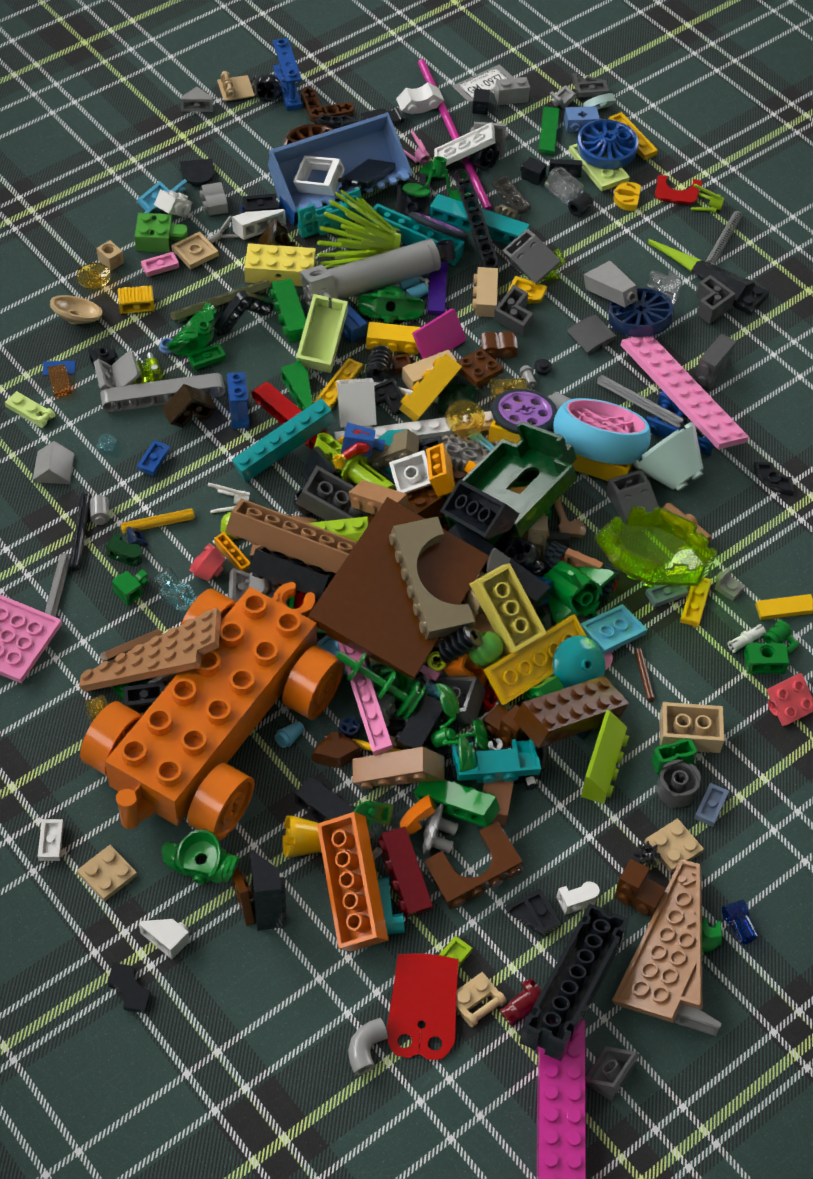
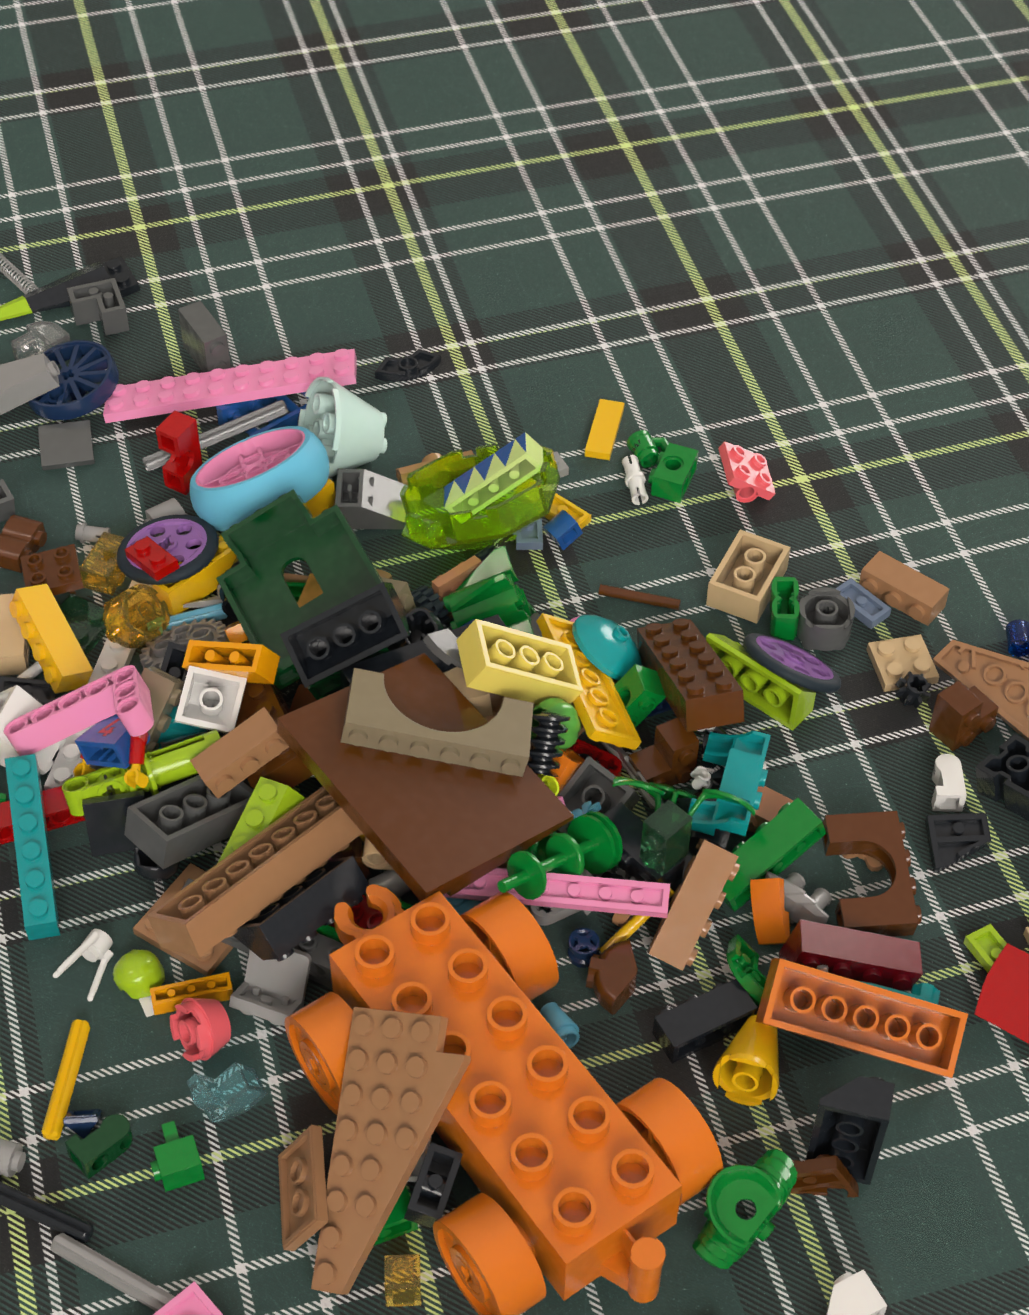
camera: 65 degrees left, 5 degrees down
black plate [534,359,552,375] -> none
medium azure plate [580,604,648,654] -> none
none -> bright pink beam [3,665,154,756]
none -> red plate [124,536,180,581]
none -> red arch [156,410,203,495]
none -> yellowish green brick [444,432,544,523]
none -> blue brick [542,510,583,550]
none -> clear green brick [639,800,693,876]
none -> wedge [743,633,841,693]
none -> medium nougat brick [859,551,949,626]

